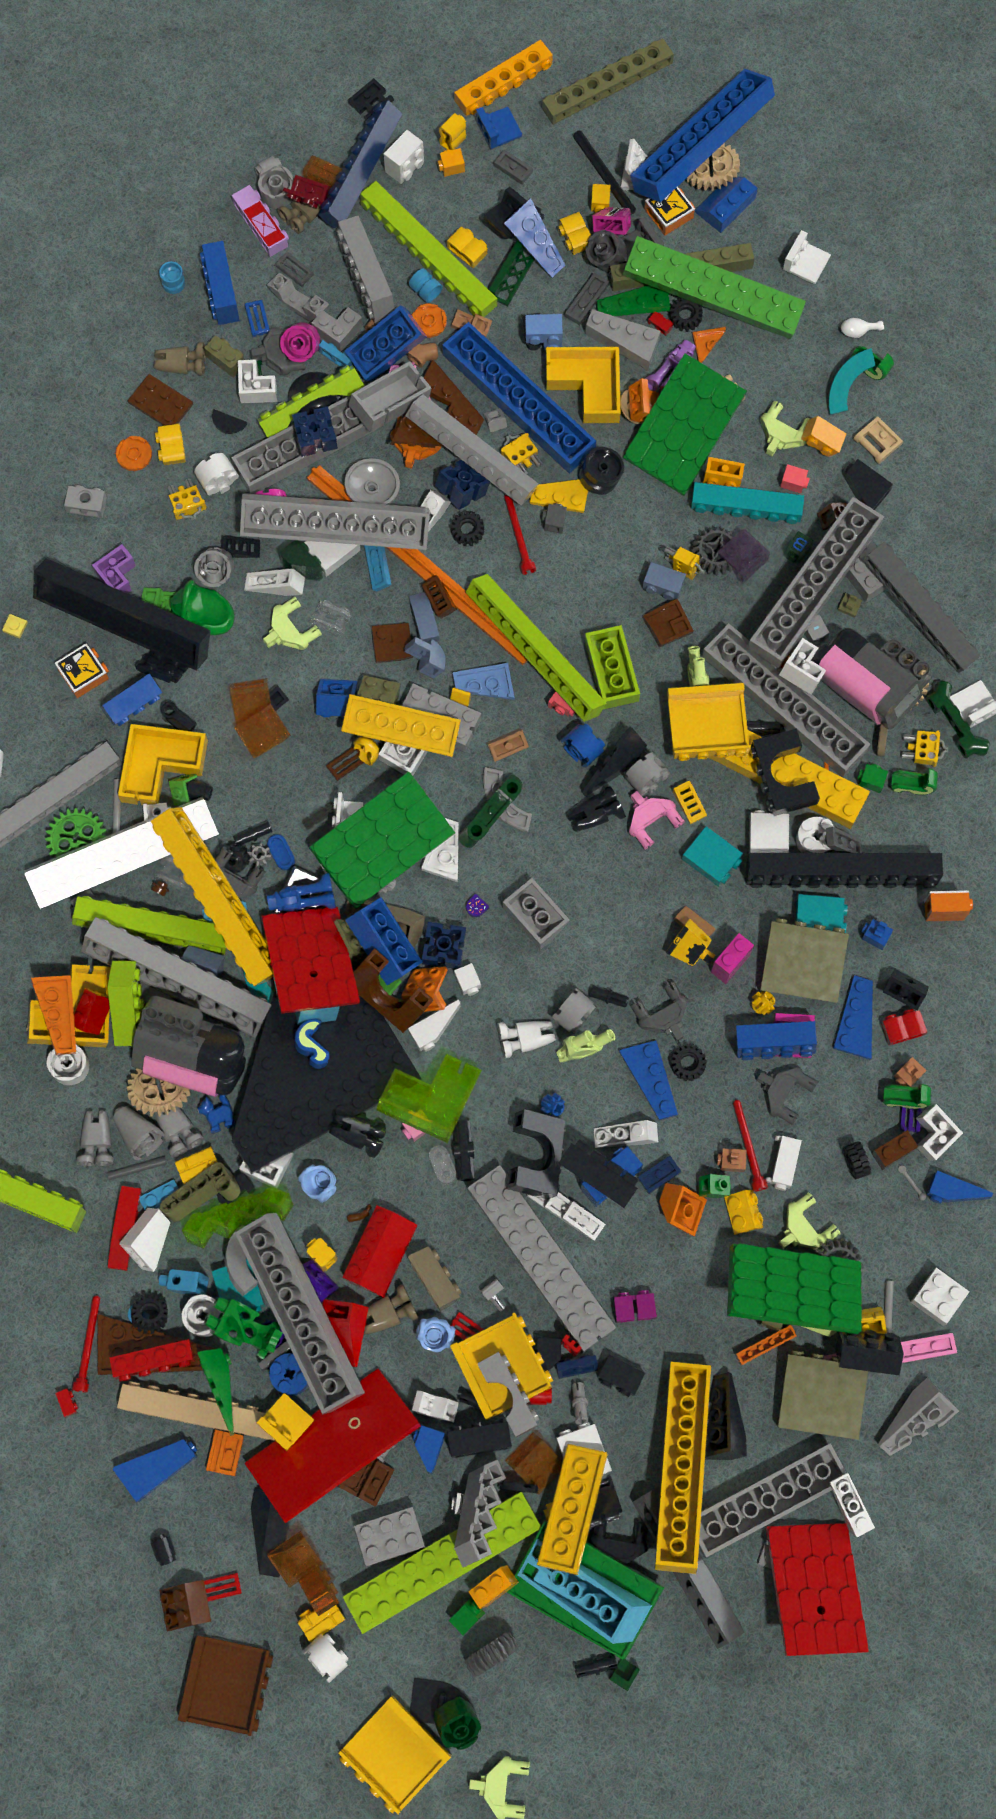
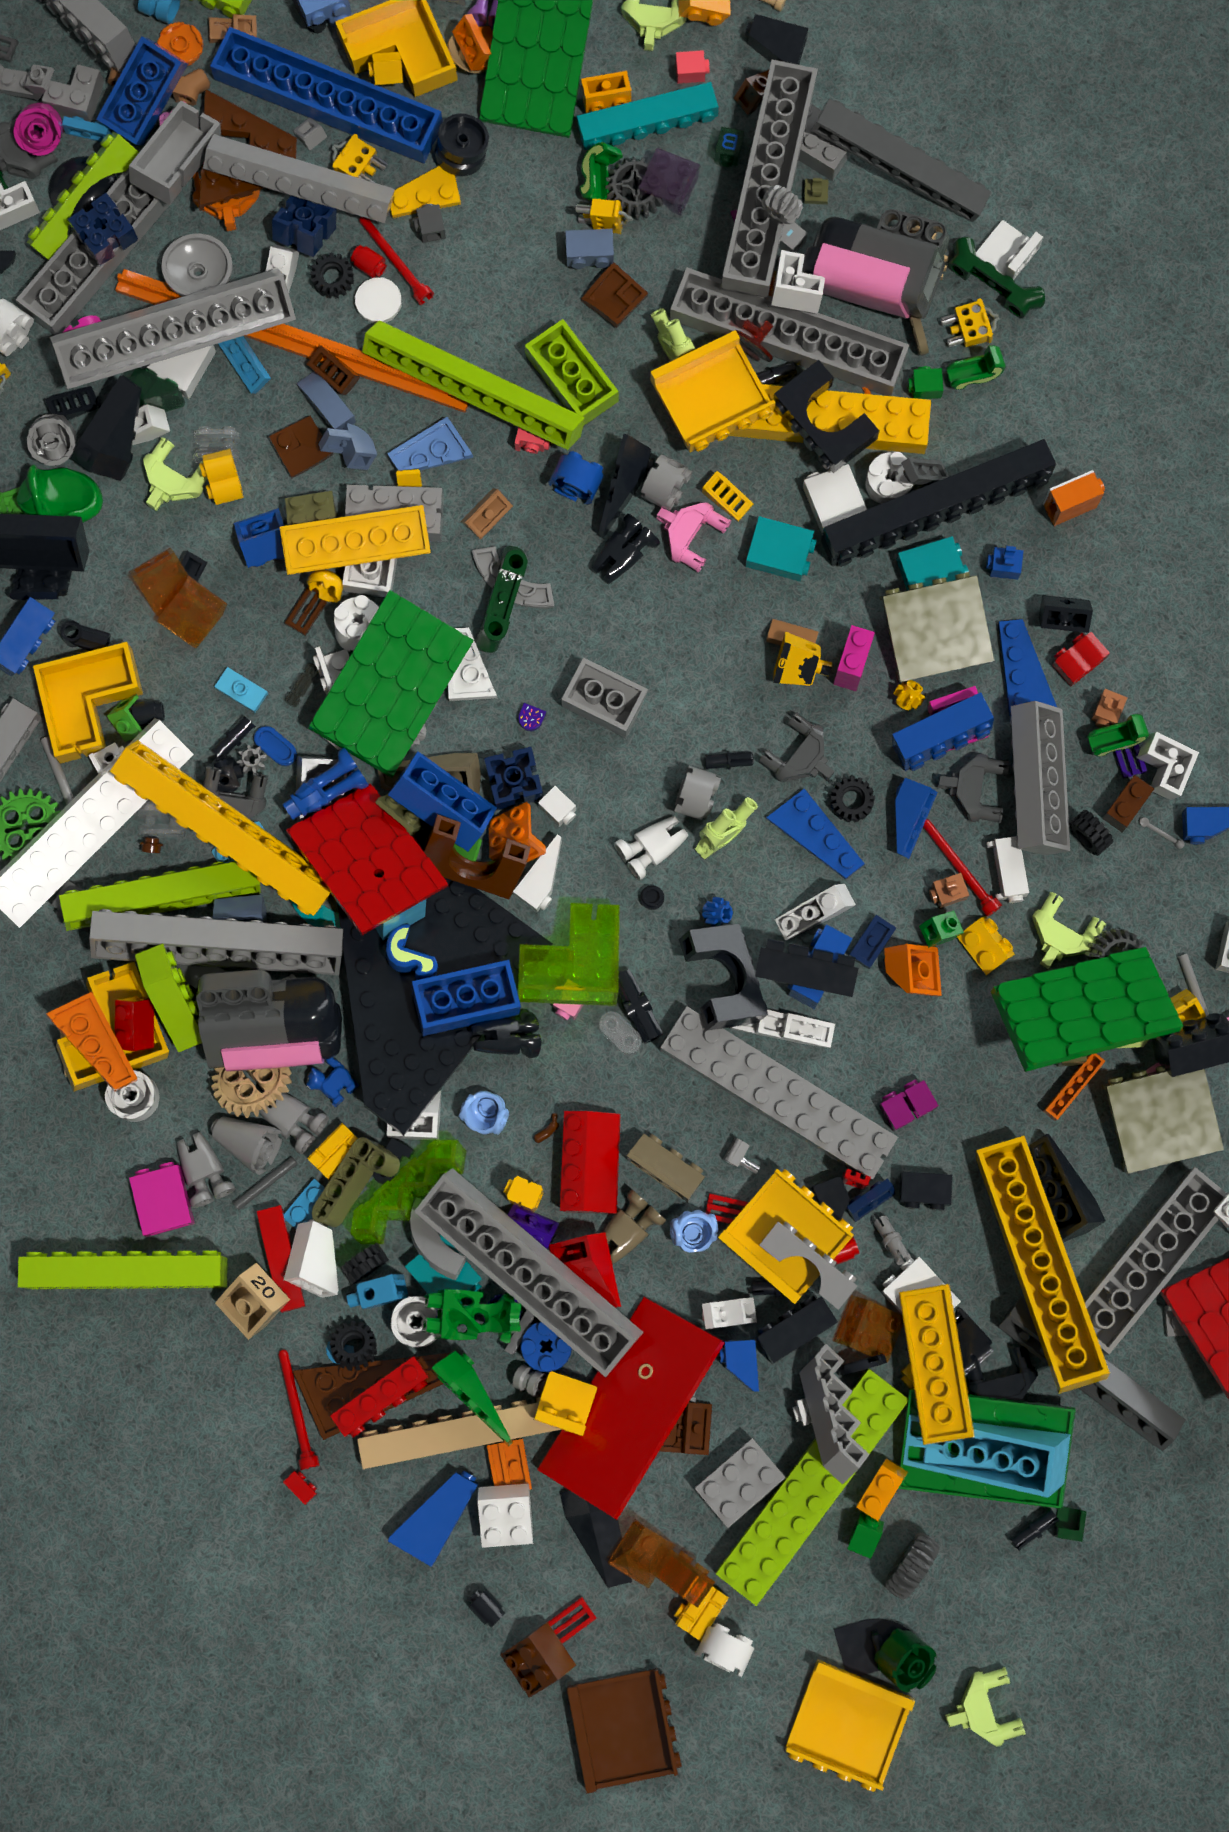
camera: 20 degrees left, 5 degrees up
none -> black wedge [71,375,142,481]
none -> dark pink brick [129,1162,195,1237]
none -> yellow brick [199,449,244,505]
none -> medium azure plate [214,667,268,713]
none -> tan brick [215,1263,290,1340]
none -> white brick [334,595,379,651]
none -> black tyre [340,1243,389,1285]
none -> red brick [350,245,387,278]
none -> white tile [355,278,402,324]
none -> yellow brick [368,52,403,85]
none -> blue brick [411,960,521,1036]
none -> white brick [478,1483,533,1548]
none -> light grey wheel [513,1364,548,1397]
none -> green animal [580,142,623,201]
none -> black plate [640,885,664,910]
none -> clear red shield [736,319,773,362]
none -> light grey gear [761,185,803,225]
none -> blue slope [895,778,938,859]
none -> light grey brick [1010,701,1070,855]

